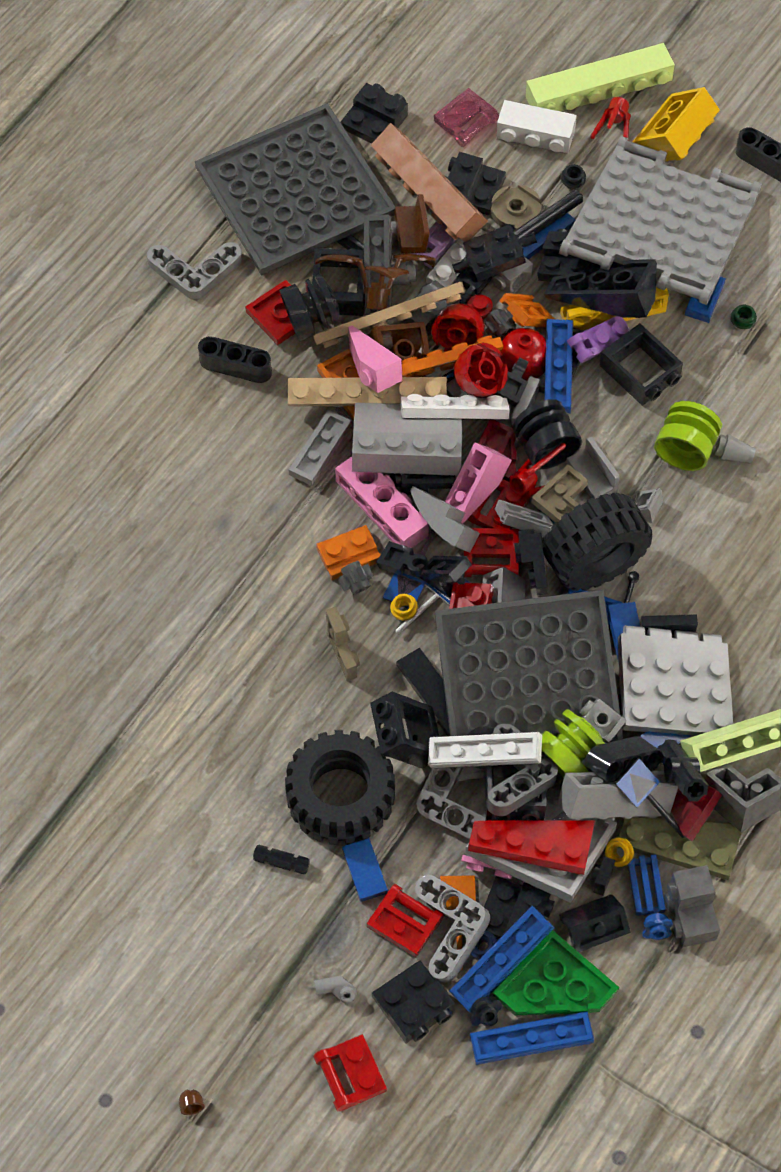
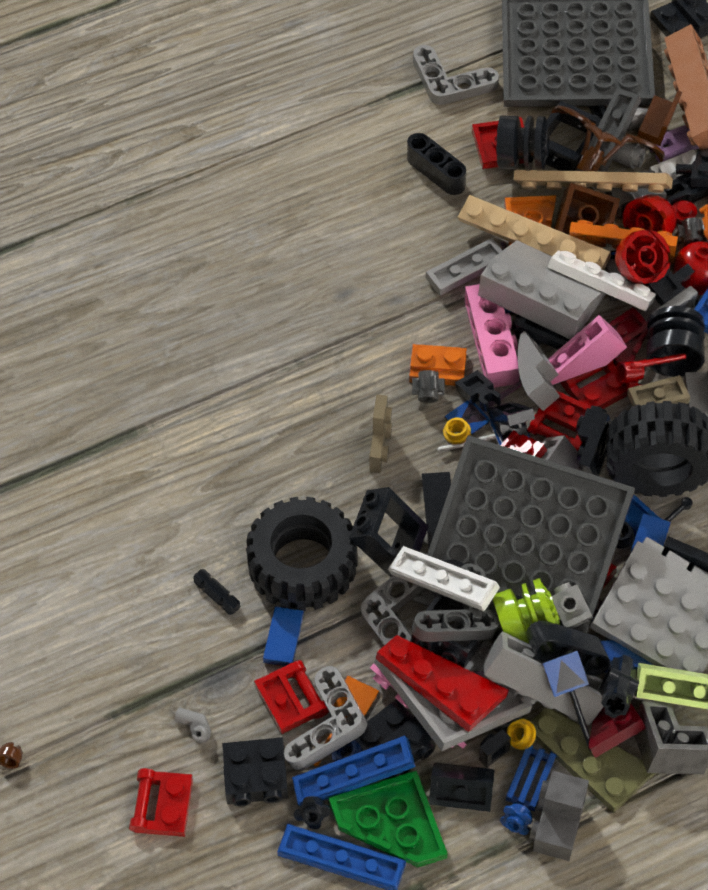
camera: 30 degrees right, 5 degrees down
bright pink slope [348,325,402,393] -> none
light grey plate [495,500,553,537] -> none

